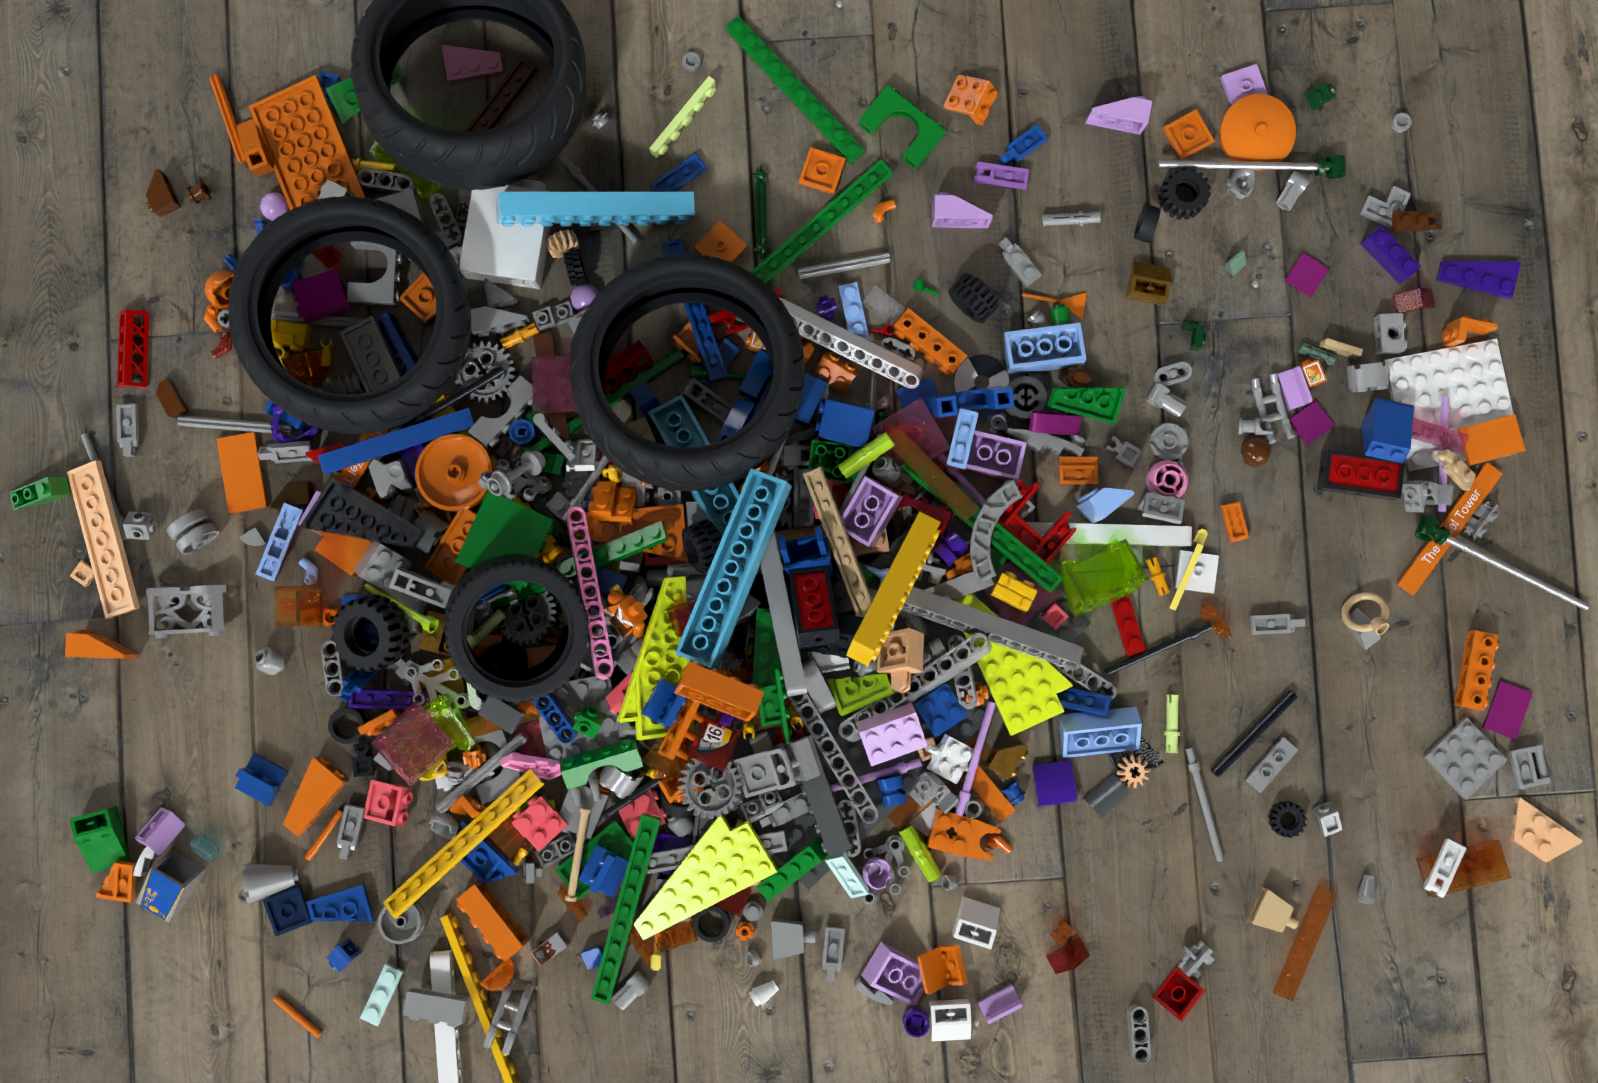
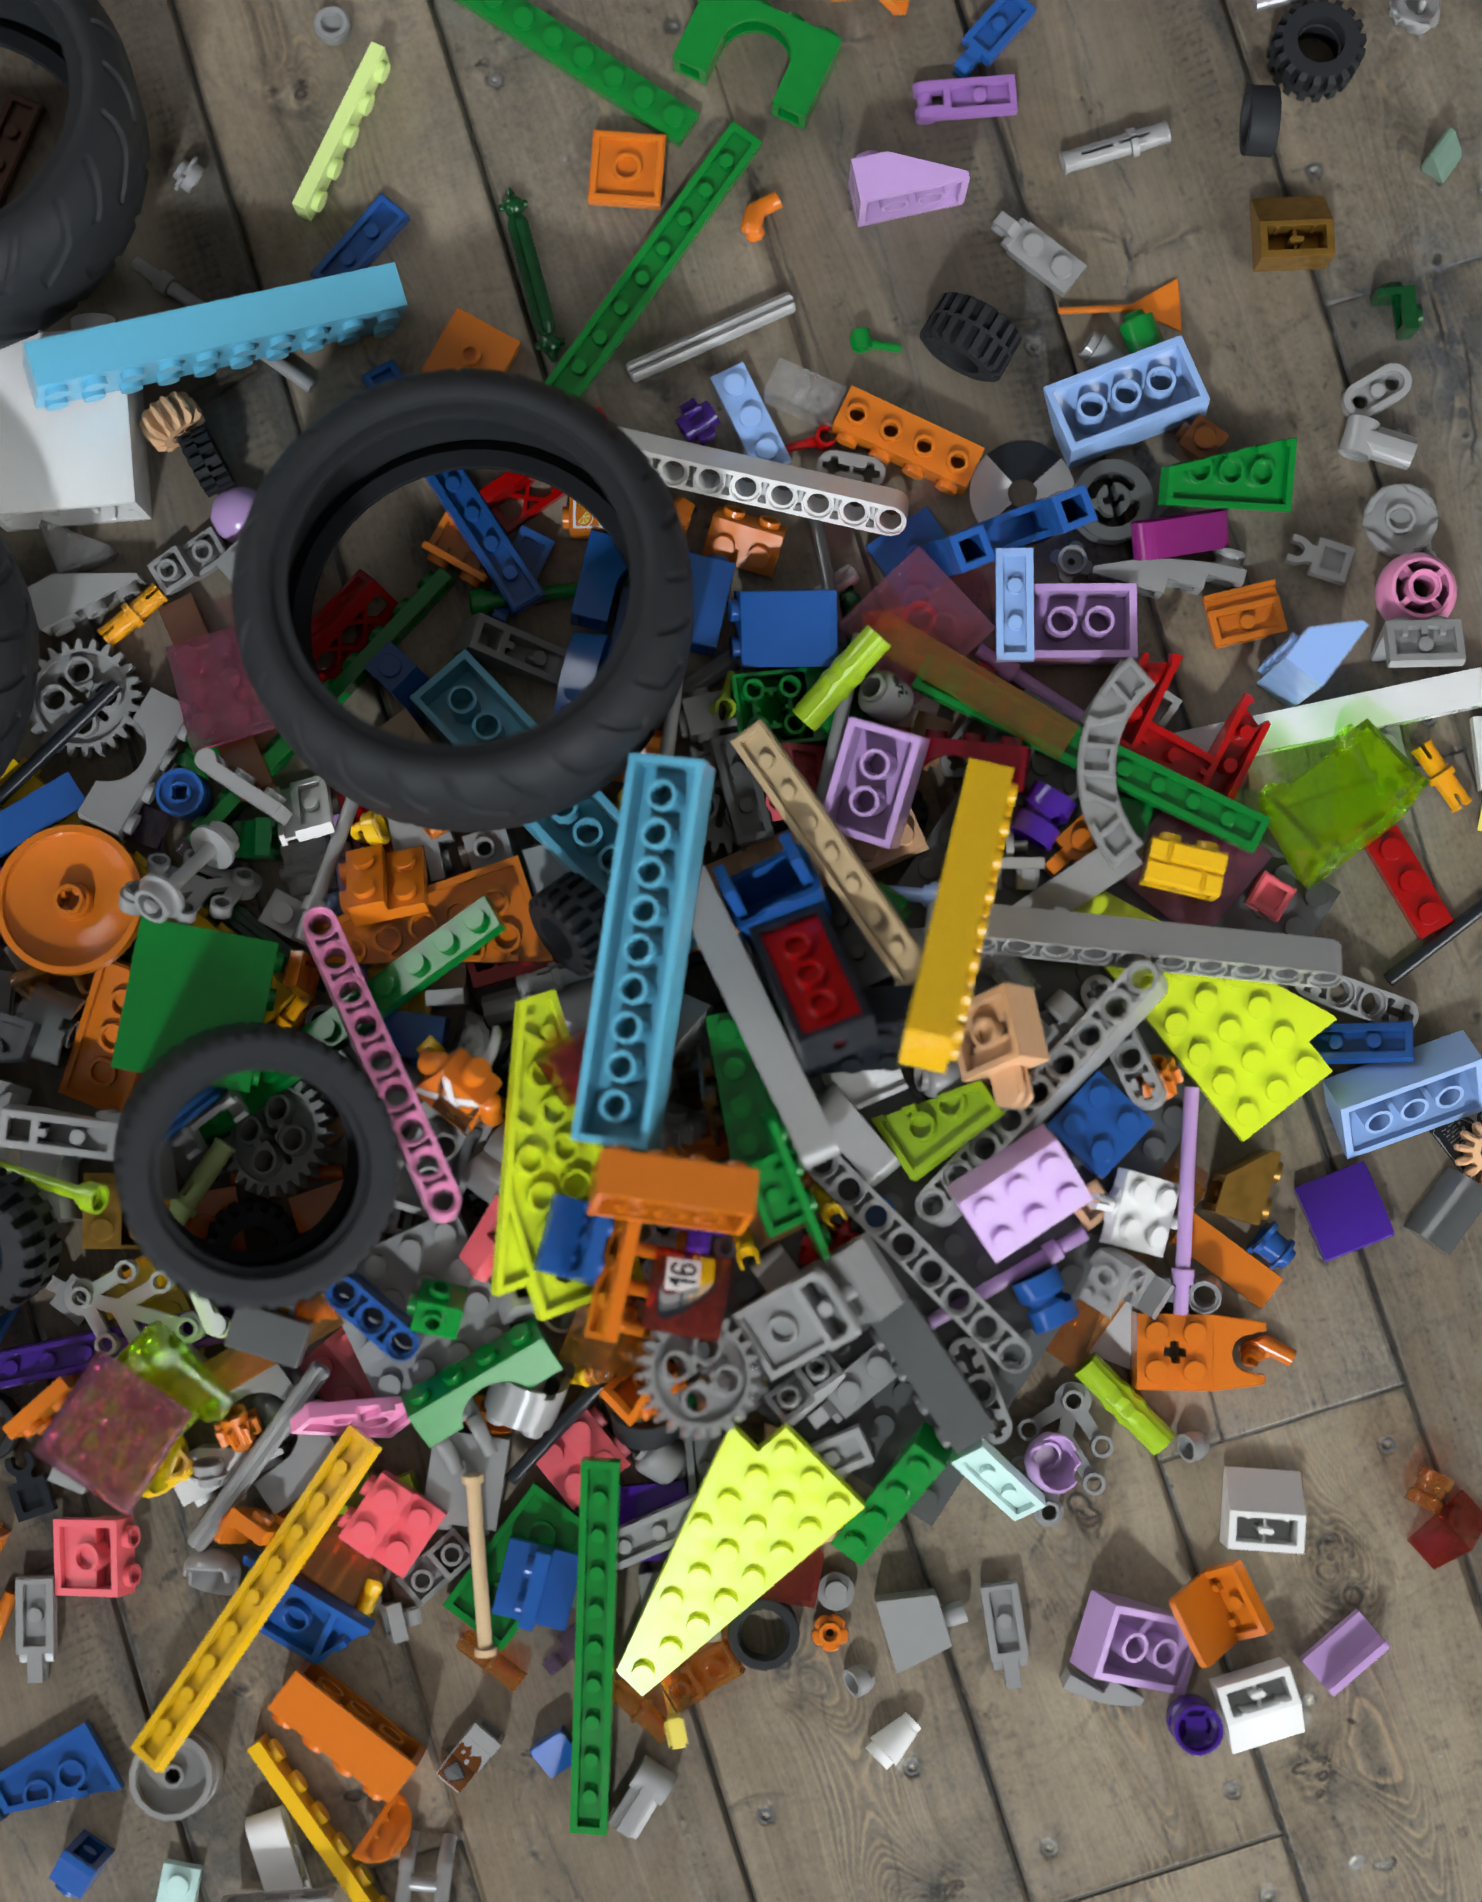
camera: 10 degrees left, 0 degrees up
none -> orange plate [283,950,320,999]
none -> lime hand [709,671,736,720]

